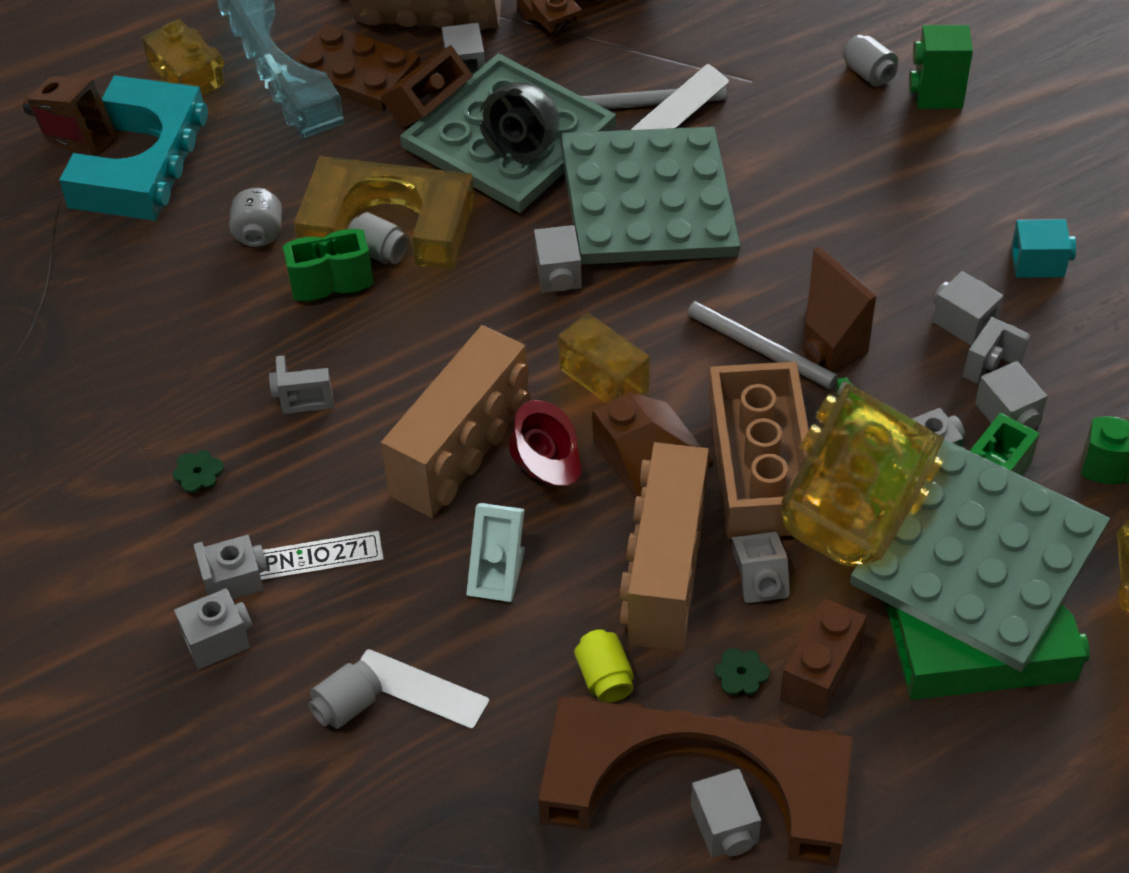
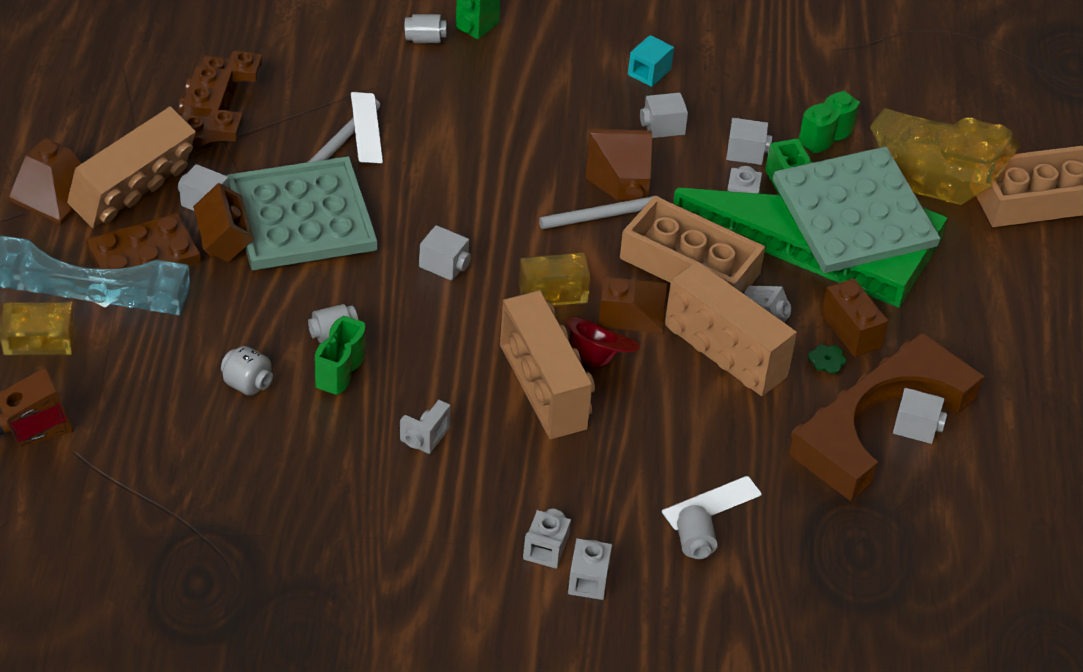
camera: 60 degrees left, 5 degrees down
teal arch [59,75,208,221] -> none
dark green plant [172,450,224,493] -> none
white sticker [260,531,383,580] -> none
clear yellow arch [294,156,475,270] -> none
light aqua slope [466,503,525,602] -> none
pearl dark grey cylinder [480,82,559,164] -> none
sand green plate [560,127,741,264] -> none
neon yellow brick [574,629,634,703] -> none
clear yellow slope [781,380,944,566] -> none
light grey bracket [962,317,1030,384] -> none

